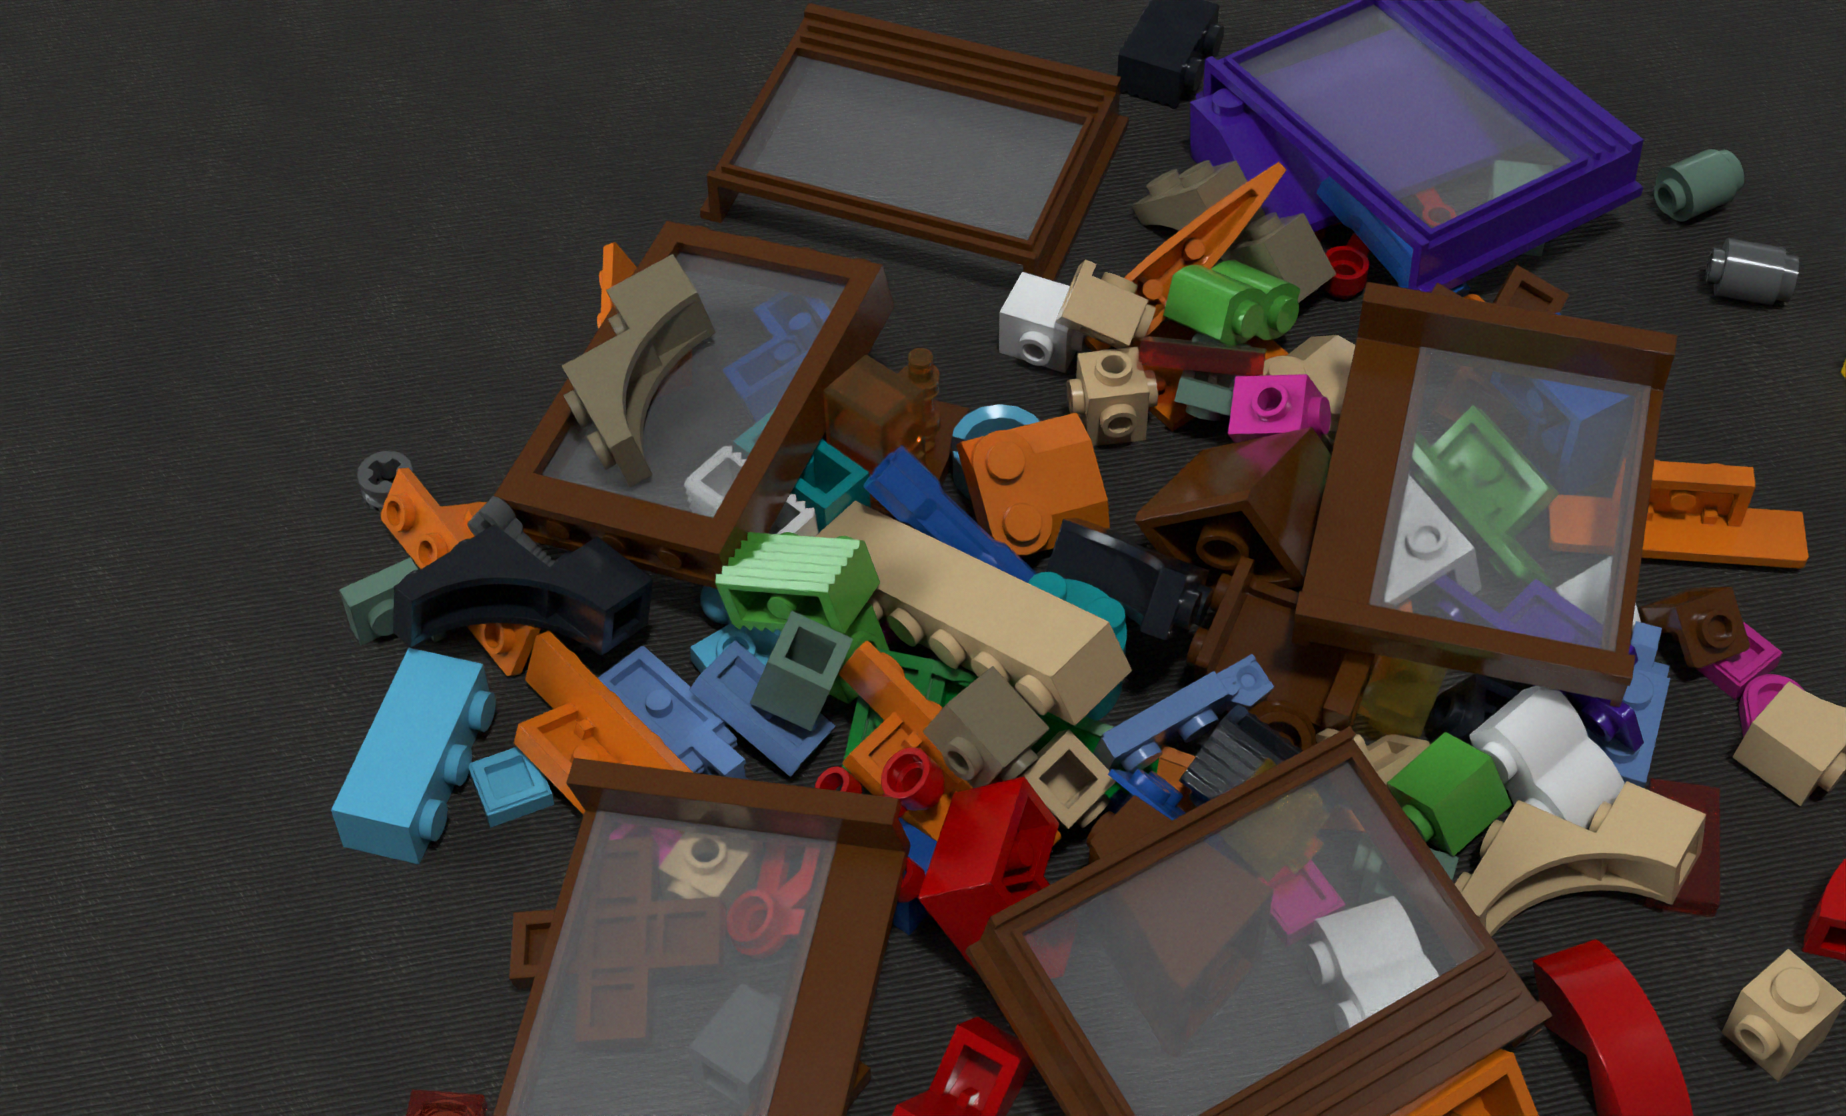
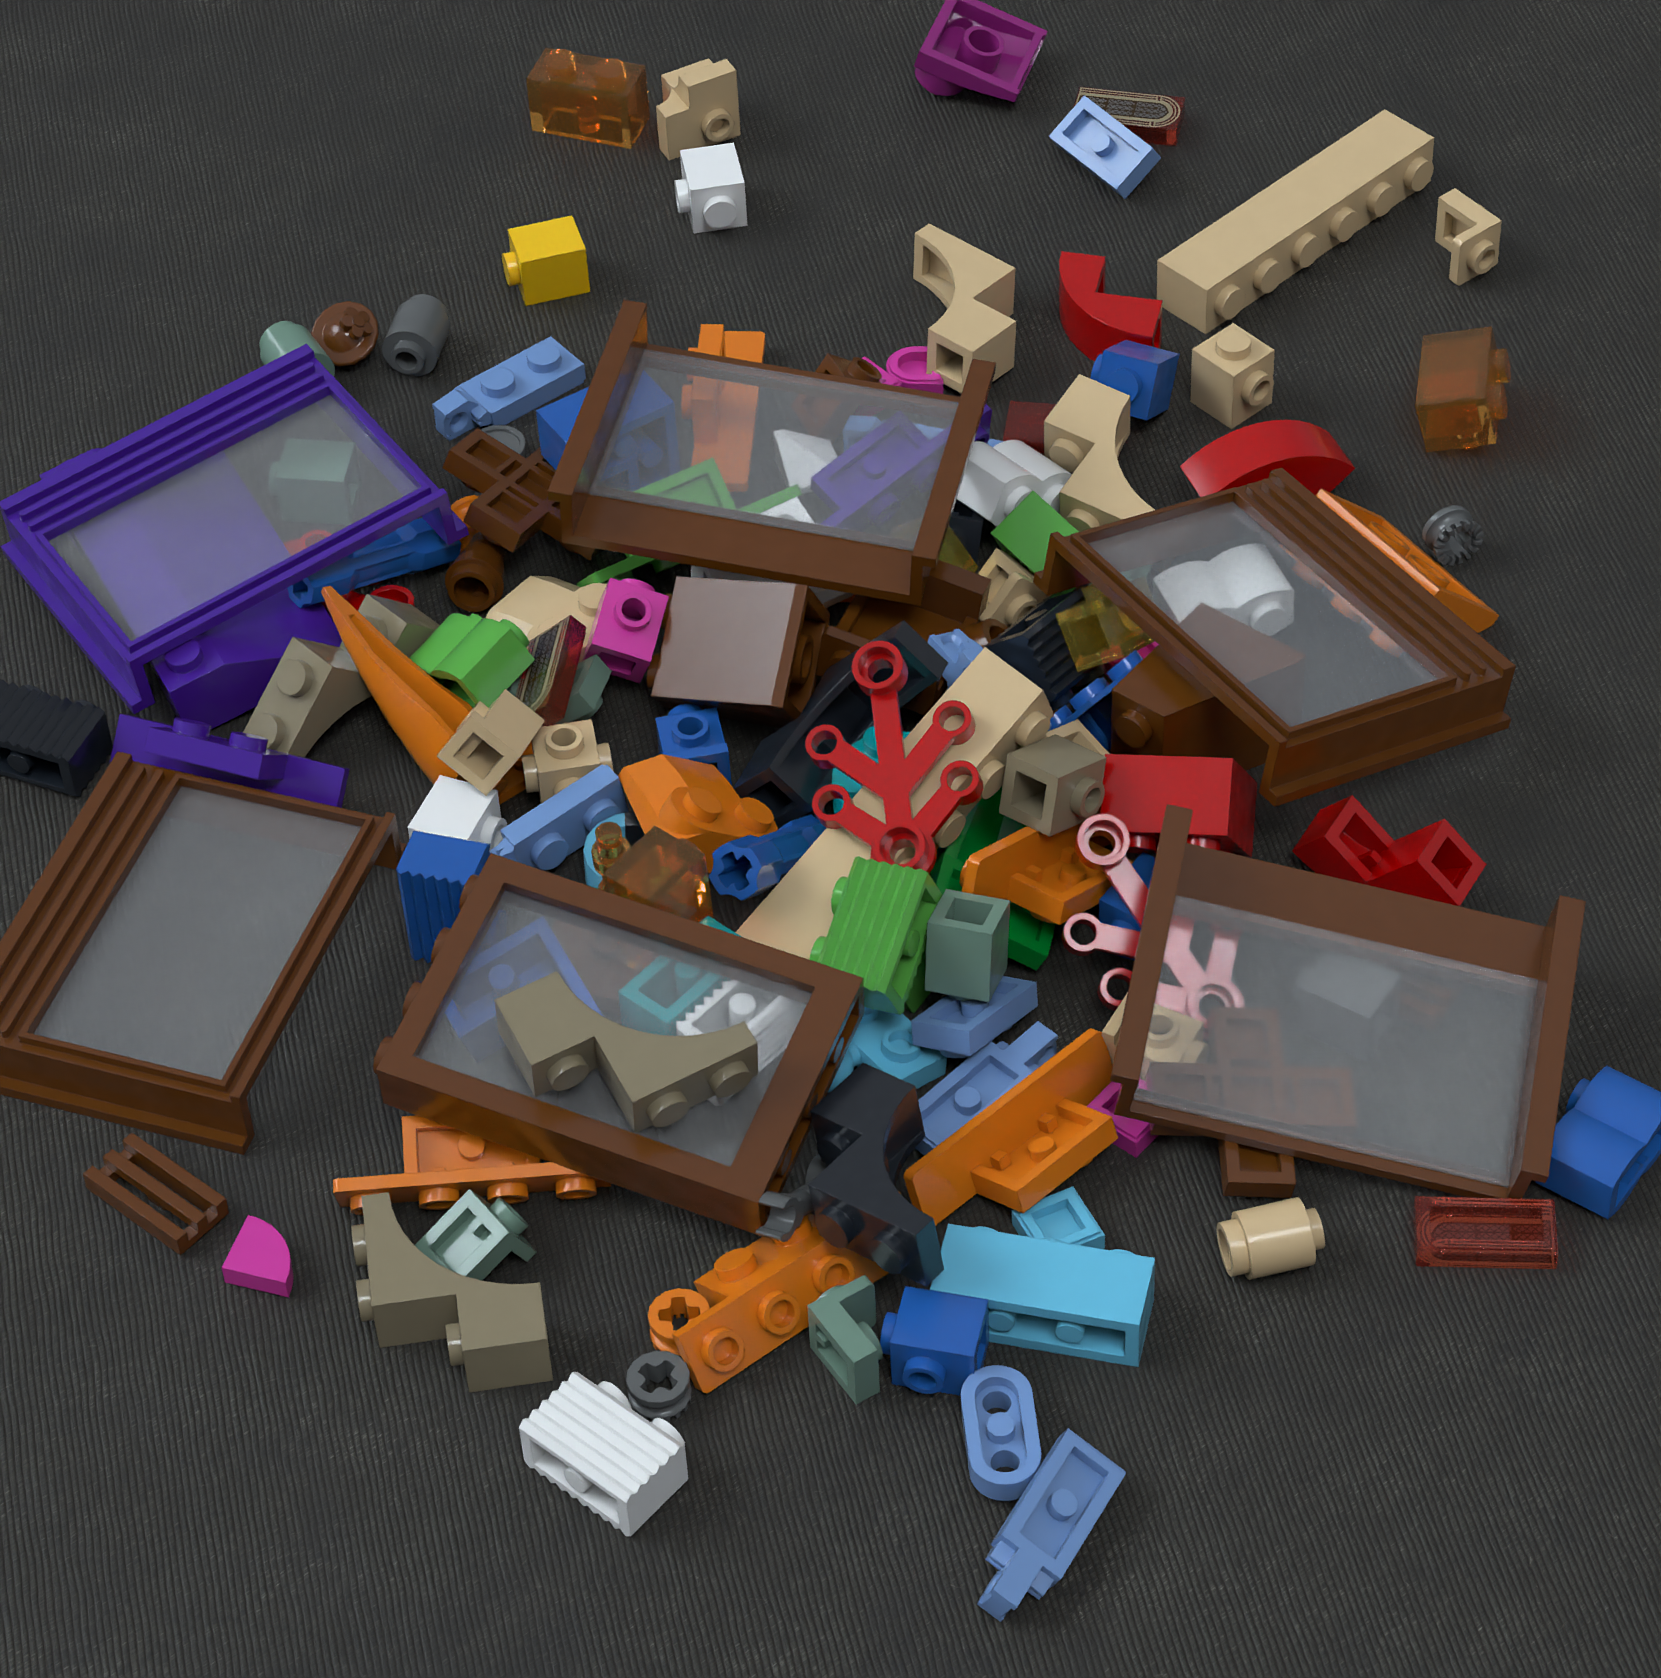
camera: 90 degrees left, 5 degrees down
none -> reddish brown tile [83,1133,229,1255]
none -> dark purple bracket [110,714,350,808]
none -> dark pink tile [222,1215,294,1297]
none -> reddish brown hat [311,301,379,367]
none -> dark tan arch [351,1192,553,1393]
none -> blue brick [396,831,508,963]
none -> sand green bracket [415,1189,537,1280]
none -> medium blue hinge [432,336,586,441]
none -> medium blue hinge [489,764,629,871]
none -> white brick [519,1372,688,1536]
none -> orange bush [648,1288,710,1356]
none -> blue brick [655,704,732,786]
none -> red plant [805,641,983,873]
none -> blue brick [880,1286,989,1396]
none -> medium blue plate [961,1365,1041,1501]
none -> medium blue hinge [977,1428,1126,1622]
none -> blue brick [1090,340,1180,420]
none -> tan brick [1217,1197,1325,1280]

